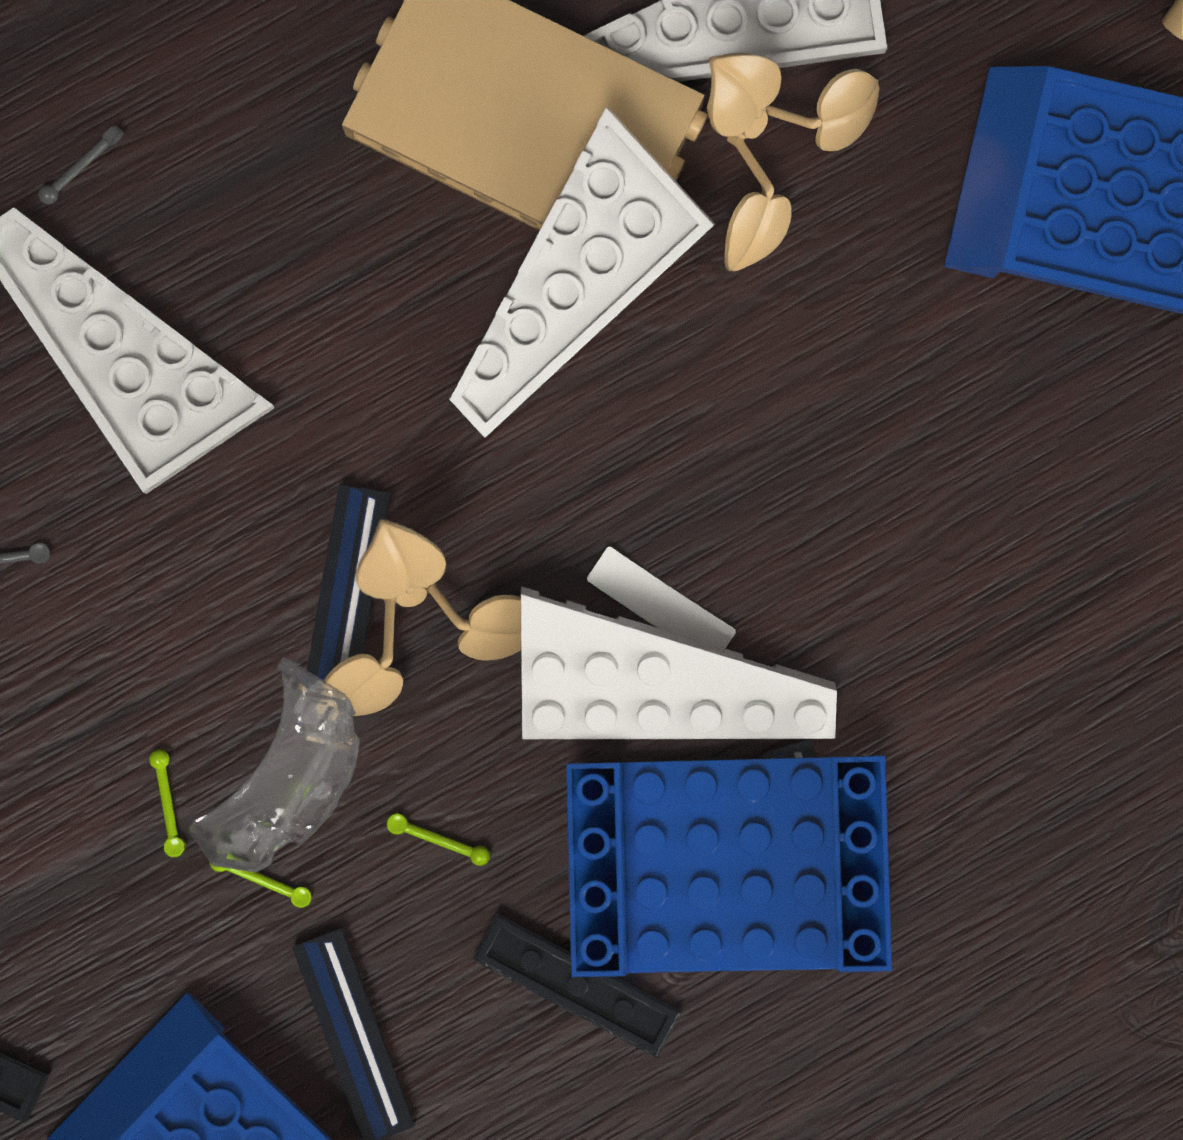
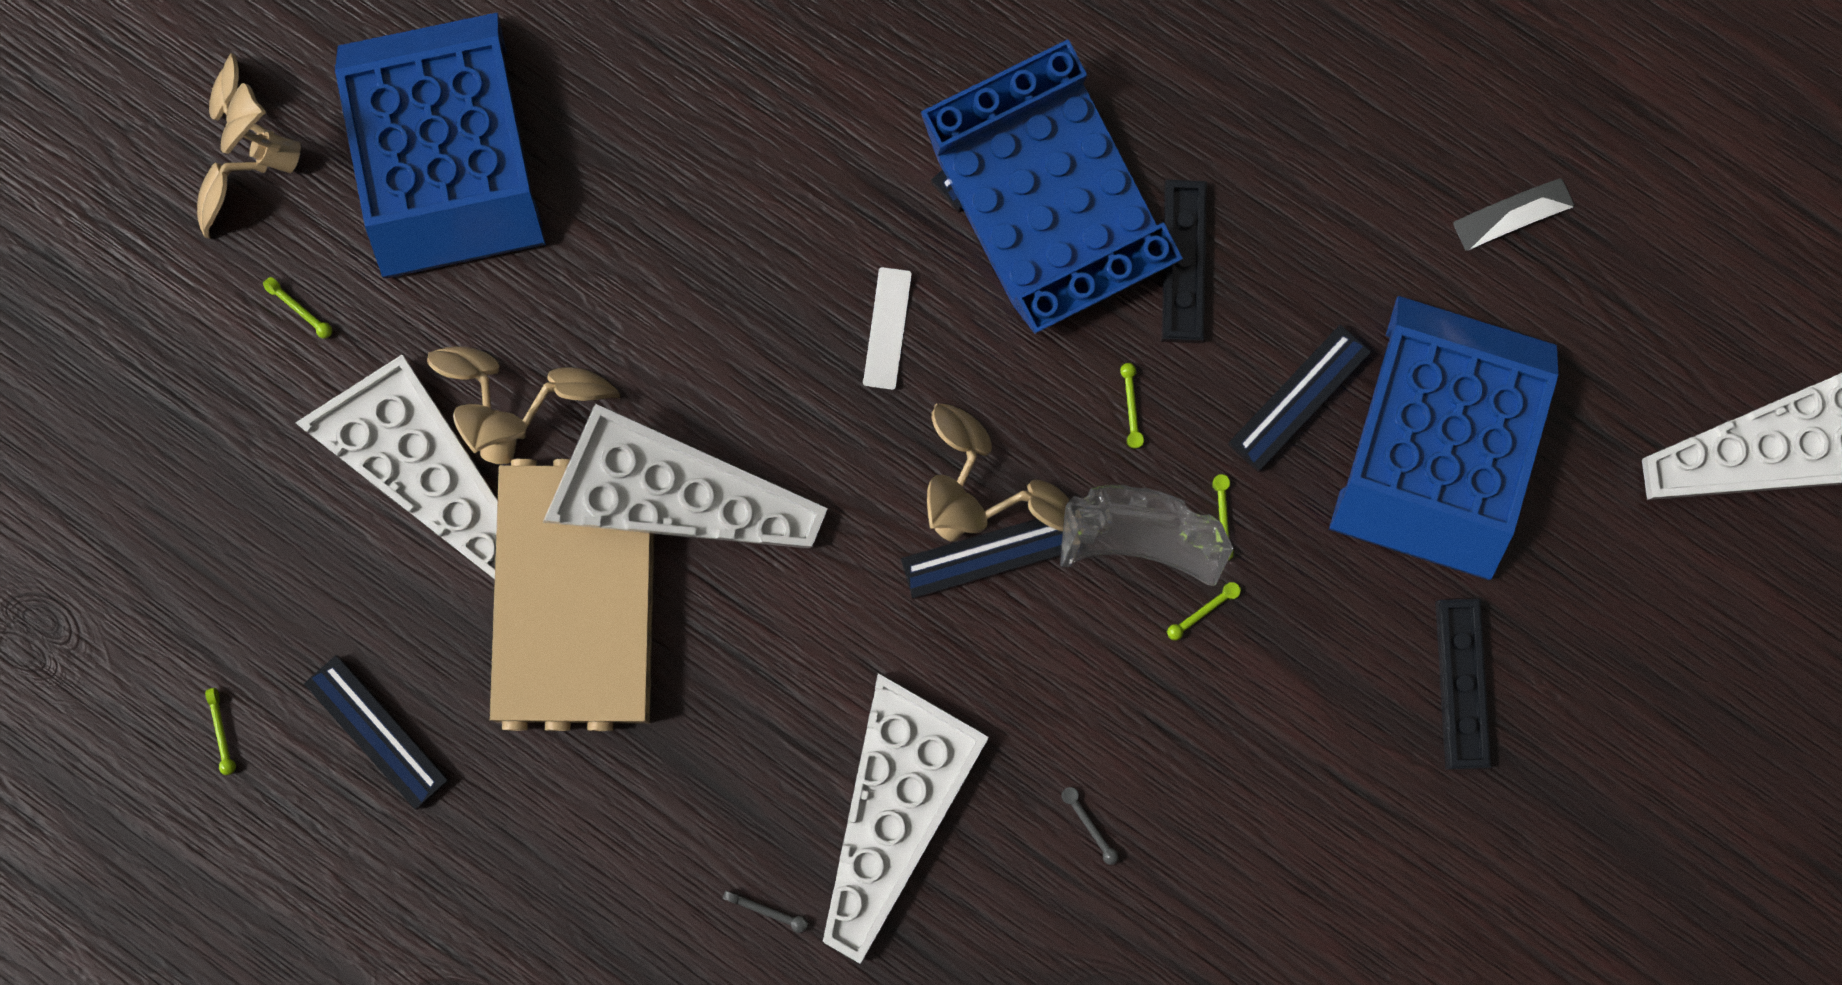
camera: 115 degrees left, 5 degrees down
white wing [521,586,837,739] -> none

